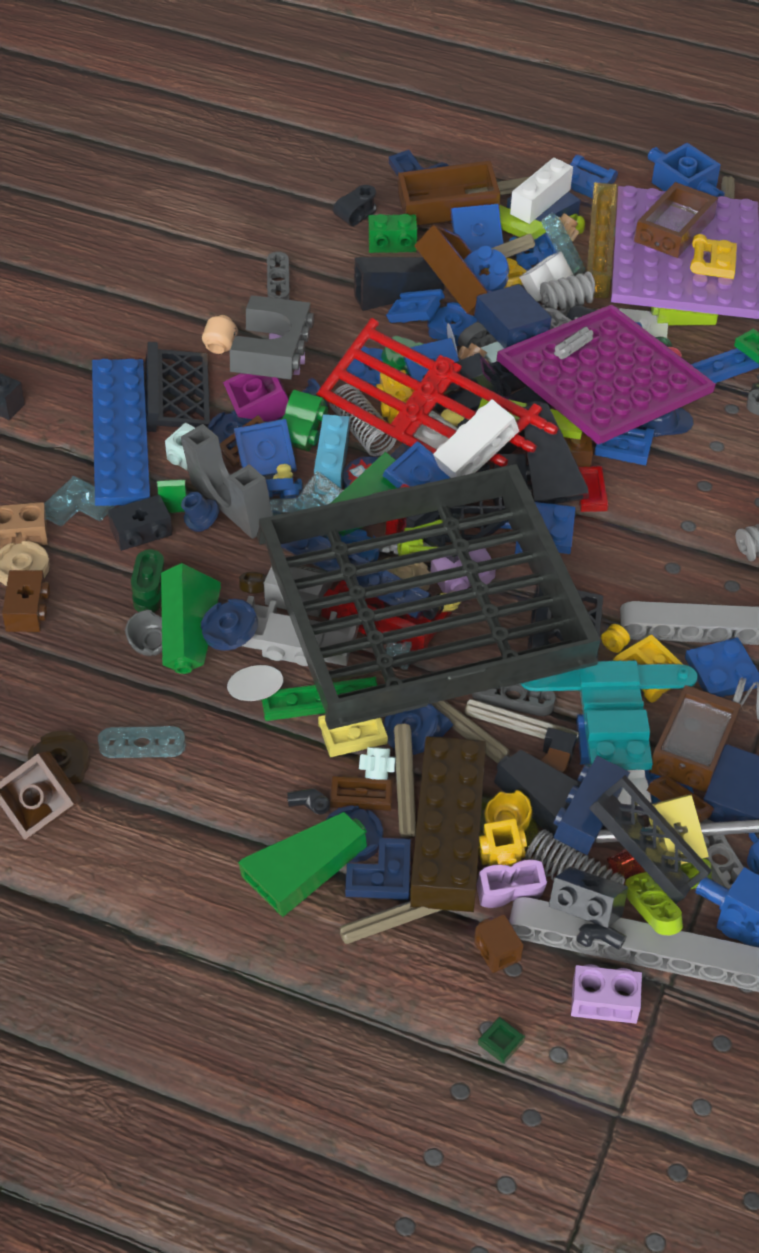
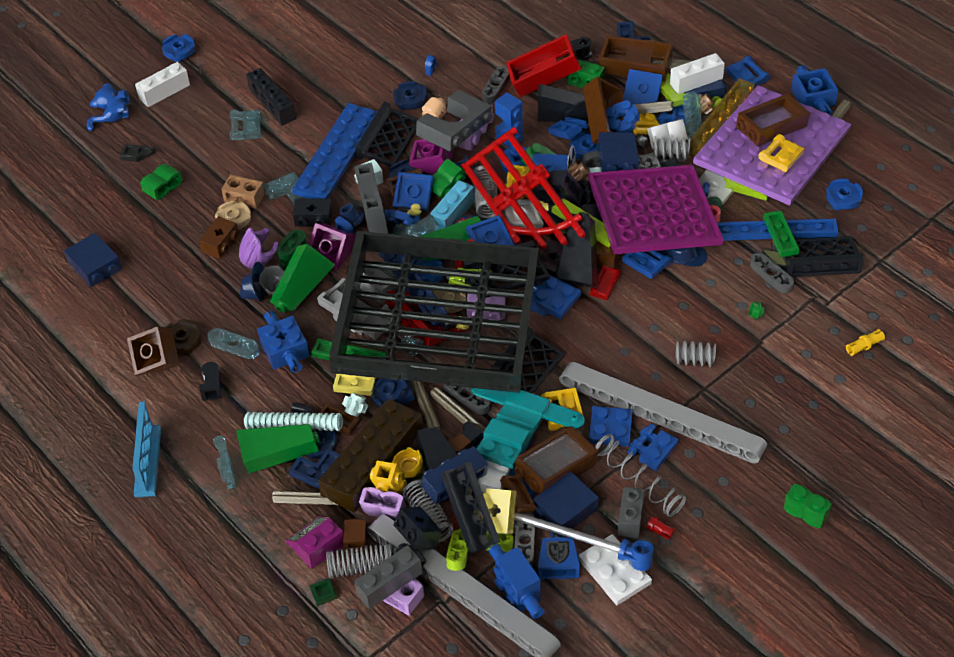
camera: 30 degrees right, 0 degrees up
green slope [157,479,187,513] -> none
dark blue tile [201,599,258,651] -> none
white sticker [227,665,283,701] -> none
dark tan axle [394,723,416,838] -> none
white brick [433,400,519,478] -> none
light grey axle [554,327,594,359] -> none
yellow bush [601,624,630,653] -> none
none -> dark azure fence [133,402,161,497]
none -> black leg [200,362,222,401]
none -> clear light blue plate [213,436,236,489]
none -> medium lavender hair [239,227,278,269]
none -> dark blue piece [240,262,265,302]
none -> light aqua piece [244,412,343,431]
none -> blue brick [257,311,309,373]
none -> magenta slope [286,516,344,569]
none -> magenta slope [309,223,356,270]
none -> light grey piece [326,543,392,578]
none -> blue tile [335,216,354,233]
none -> dark grey brick [354,545,422,610]
none -> dark blue plate [393,81,427,110]
none -> blue tile [425,55,437,75]
none -> blue arch [495,92,523,148]
none -> red piece [506,34,581,97]

